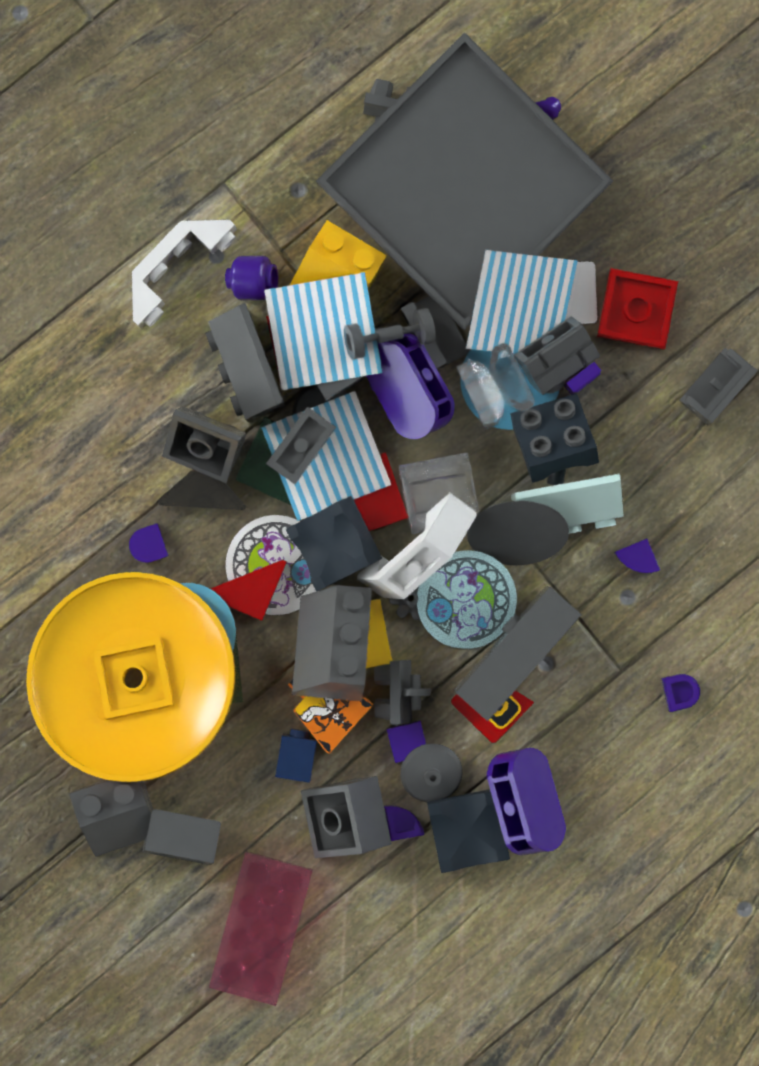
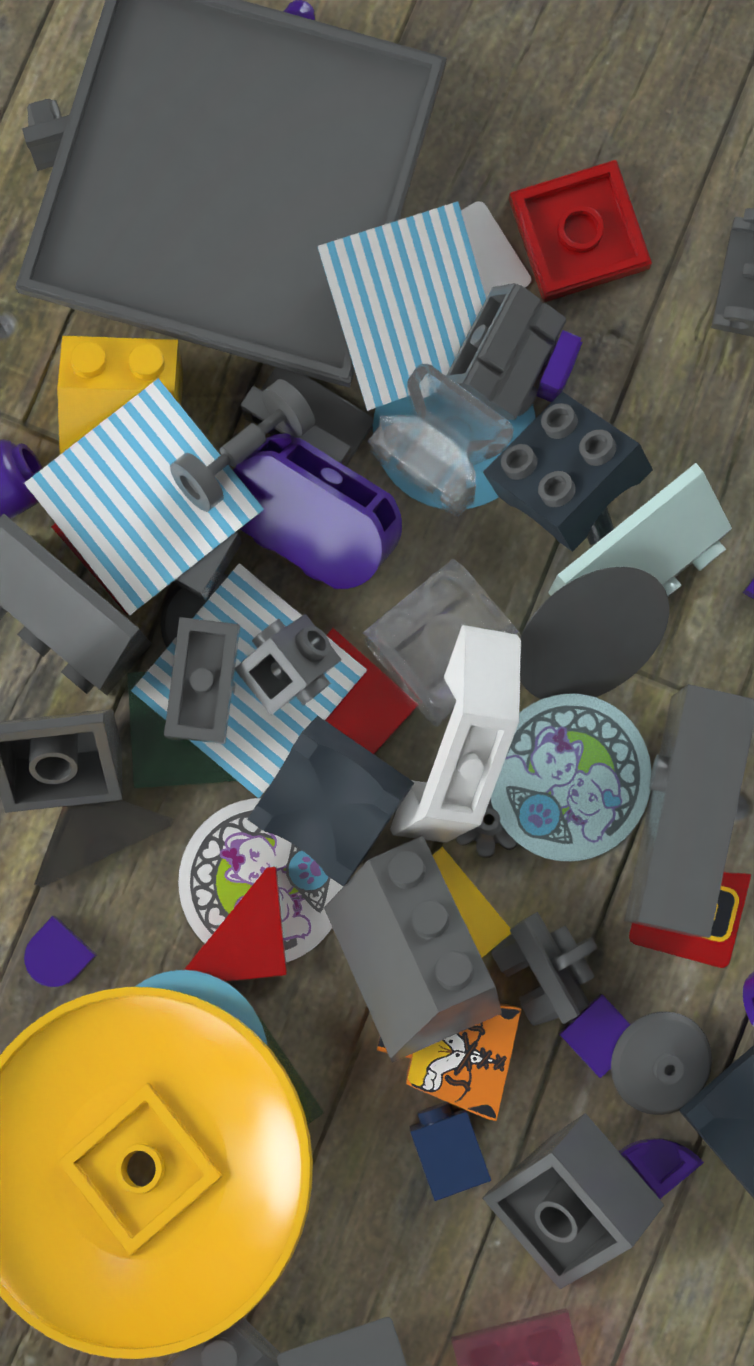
camera: 30 degrees left, 5 degrees down
none -> dark grey brick [234,614,342,715]

